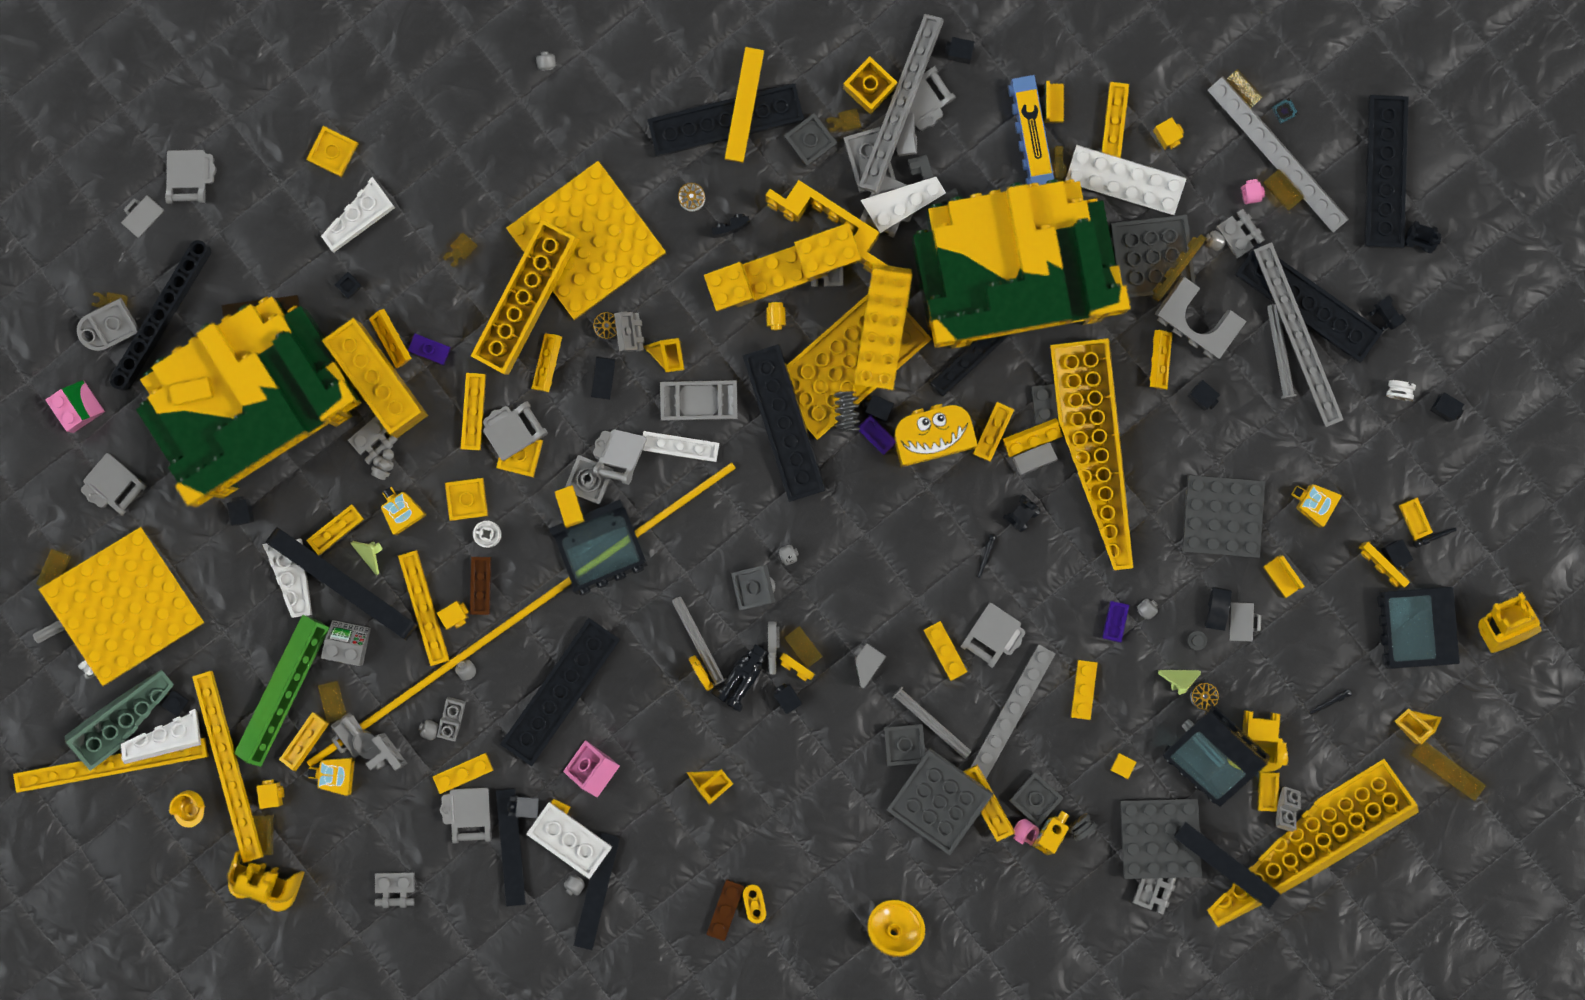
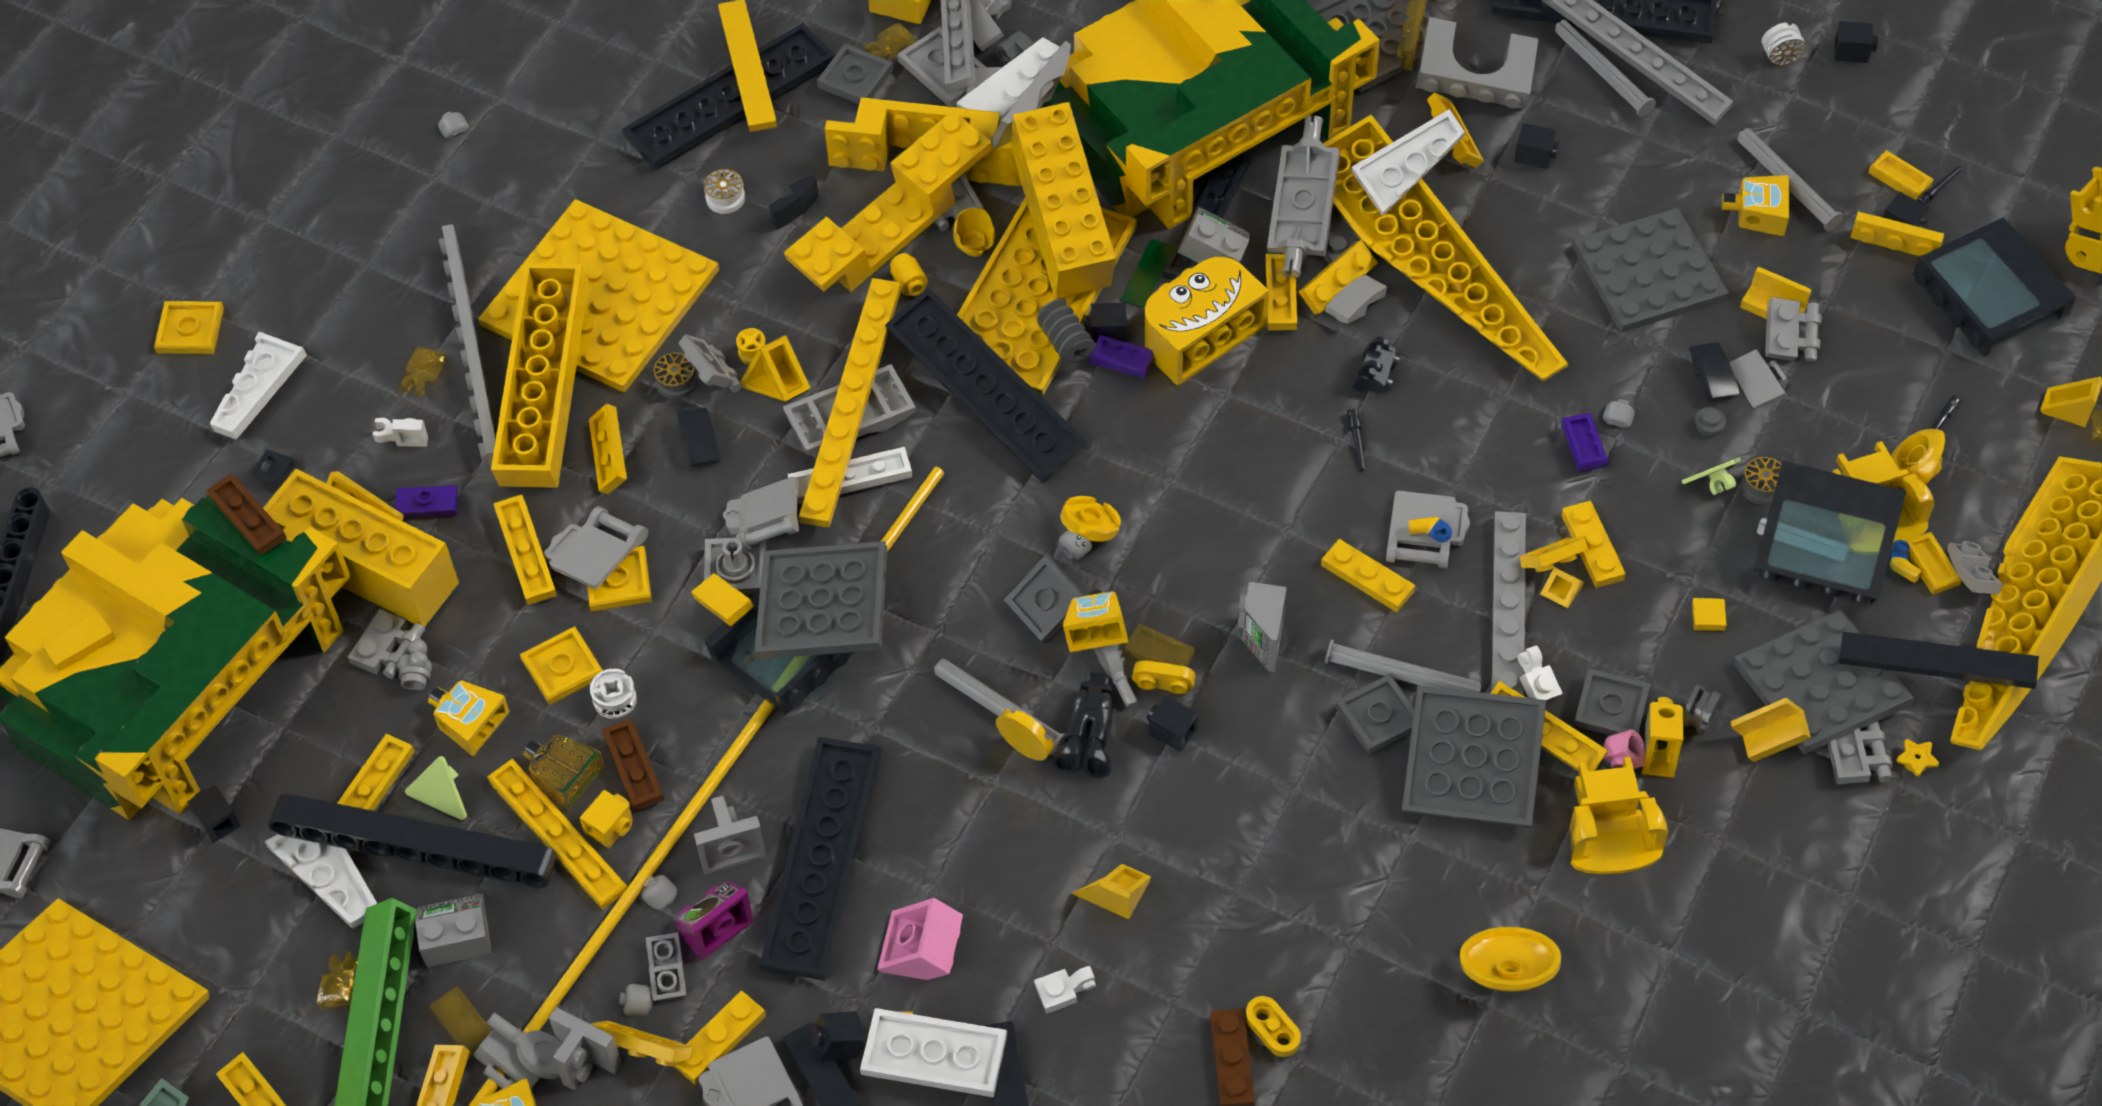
camera: 20 degrees left, 30 degrees down
none -> reddish brown plate [206,473,287,556]
none -> clear yellow plate [316,951,357,1010]
none -> white plate [372,418,428,447]
none -> light grey plate [439,224,496,470]
none -> clear yellow torso [523,734,605,812]
none -> yellow plate [590,1021,692,1066]
none -> magenta slope [675,881,754,961]
none -> light grey bracket [694,796,767,875]
none -> yellow wheel [736,328,766,365]
none -> dark grey plate [755,541,888,659]
none -> yellow plate [799,278,901,528]
none -> yellow hair [953,208,995,257]
none -> light grey slope [991,40,1071,148]
none -> white plate [1034,966,1096,1014]
none -> yellow tile [1060,496,1121,542]
none -> yellow torso [1063,590,1128,652]
none -> dark green sticker [1120,239,1175,308]
none -> light grey slope [1178,206,1249,263]
none -> light grey plate [1267,116,1340,278]
none -> white wing [1351,110,1465,217]
none -> arm [1408,517,1452,542]
none -> white plate [1517,645,1563,701]
none -> yellow plate [1519,538,1588,572]
none -> yellow slope [1540,567,1584,608]
none -> yellow piece [1570,756,1668,875]
none -> yellow panel [1730,698,1811,762]
none -> light grey axle [1738,128,1844,231]
none -> light grey plate [1765,297,1822,362]
none -> yellow arm [1889,539,1923,583]
none -> yellow hat [1891,429,1945,489]
none -> yellow plate [1896,739,1939,777]

